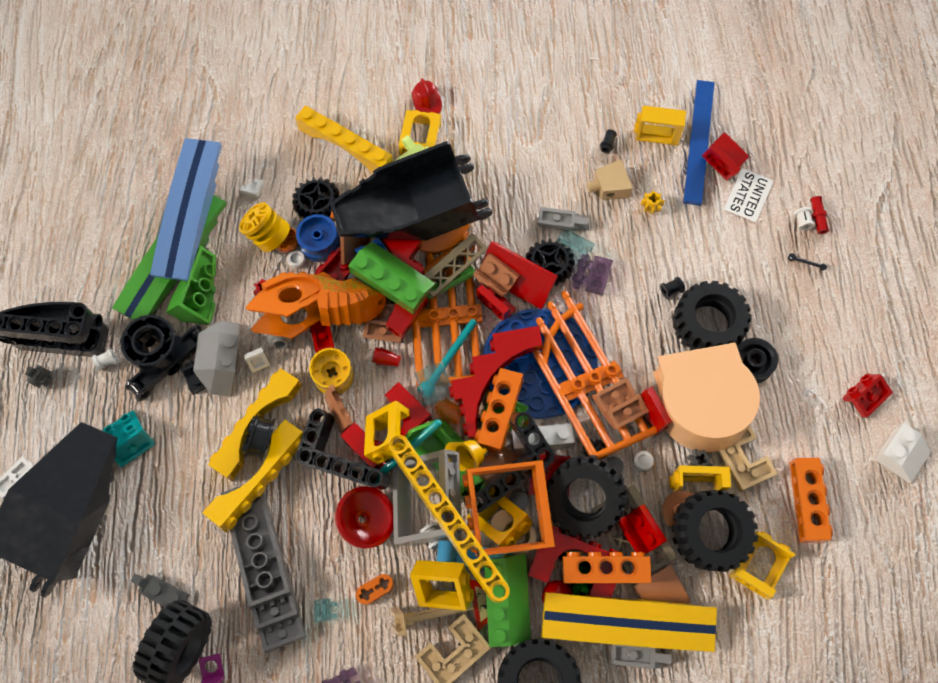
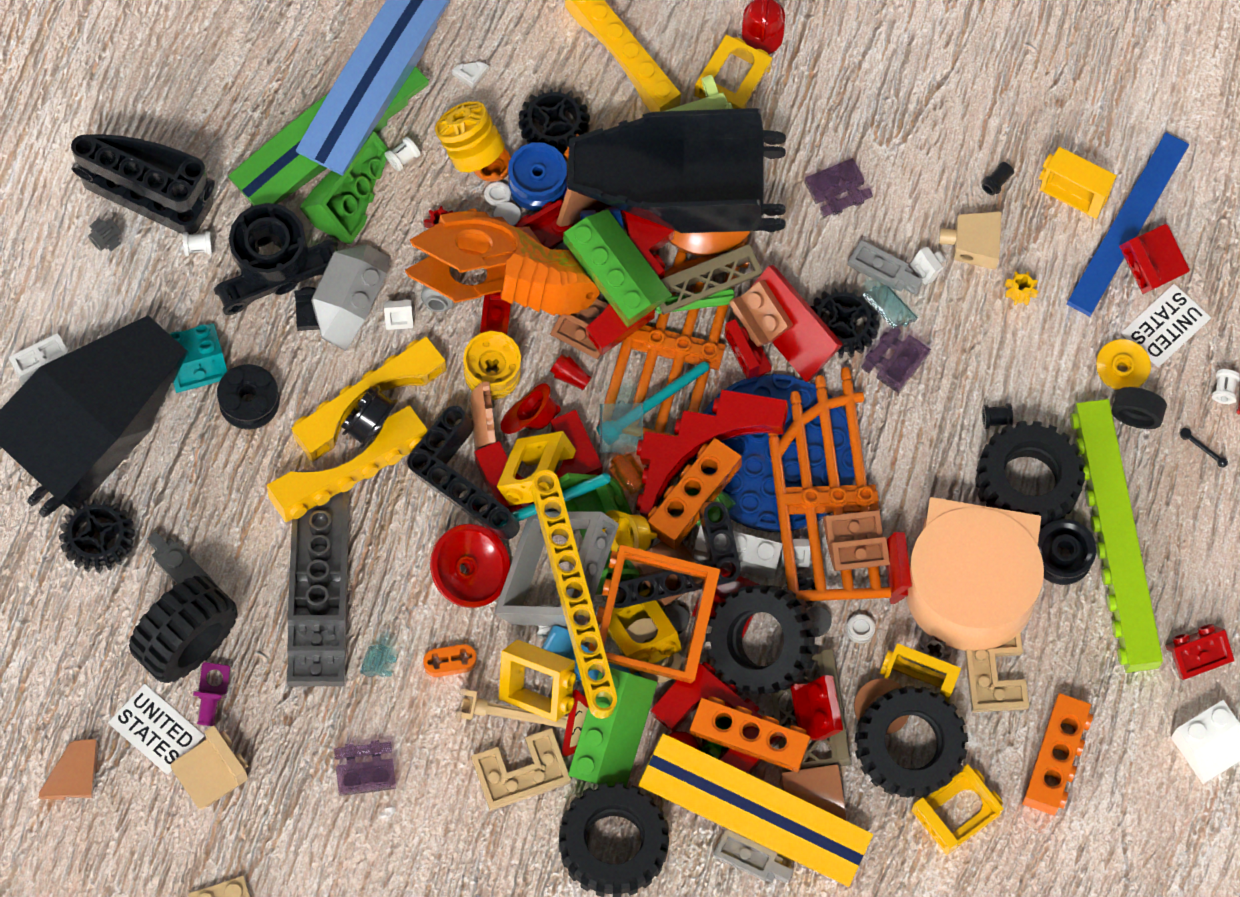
camera: 15 degrees right, 0 degrees up
none -> black gear [59,498,136,573]
none -> black wheel [217,364,280,430]
none -> white bush [385,137,420,171]
none -> white tile [494,202,521,227]
none -> red piece [500,383,561,434]
none -> clear purple plate [804,158,873,217]
none -> white tile [910,247,947,285]
none -> lime brick [1070,399,1163,673]
none -> yellow dish [1096,339,1151,390]
none -> black tyre [1111,387,1167,429]

